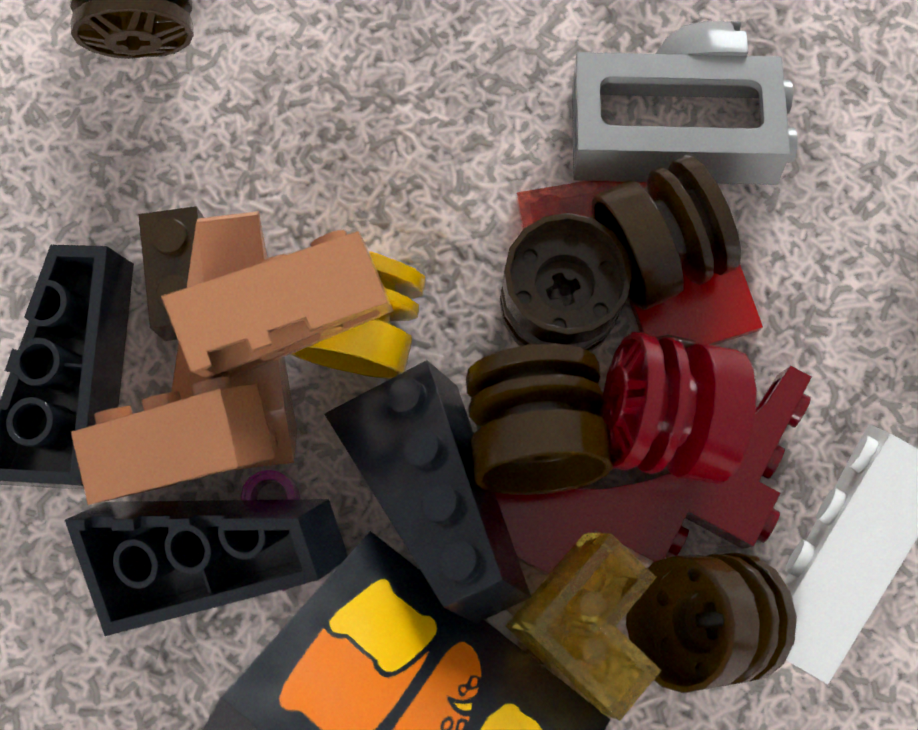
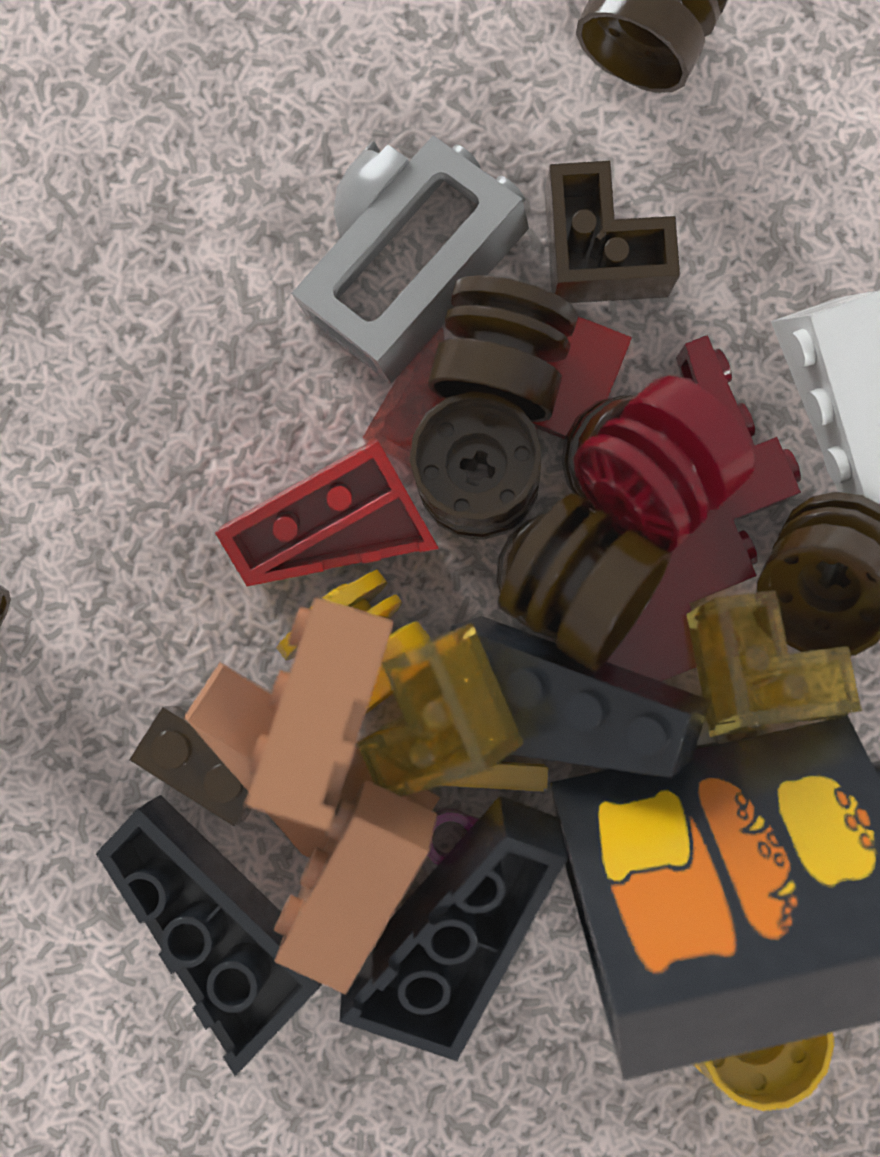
camera: 45 degrees left, 5 degrees up
none -> red wedge [215,439,439,587]
none -> clear yellow brick [357,623,523,797]
none -> yellow tile [423,757,548,792]
none -> dark brown brick [545,161,680,303]

